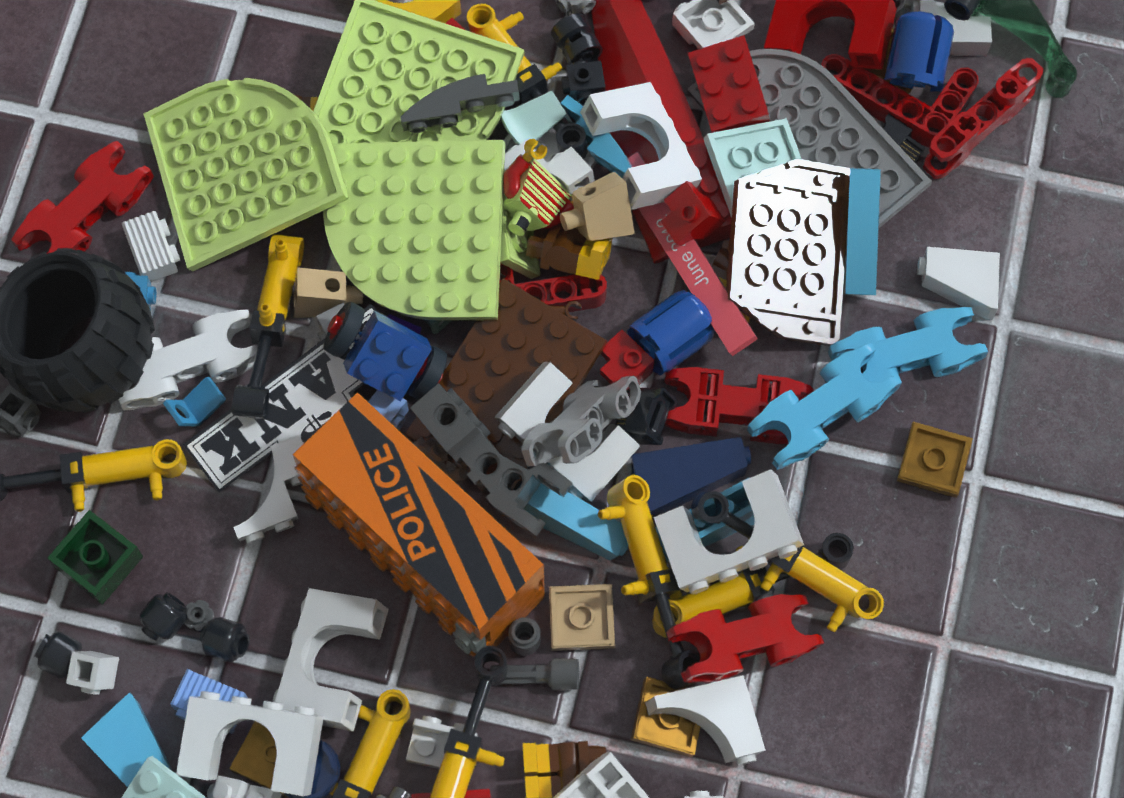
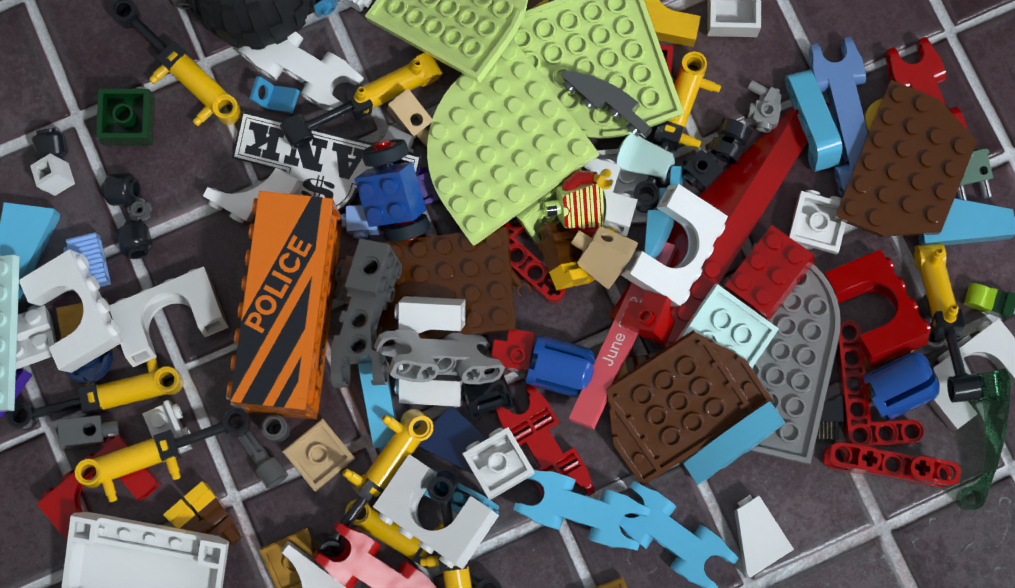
camera: 55 degrees right, 10 degrees up
none -> white plate [462,427,535,500]

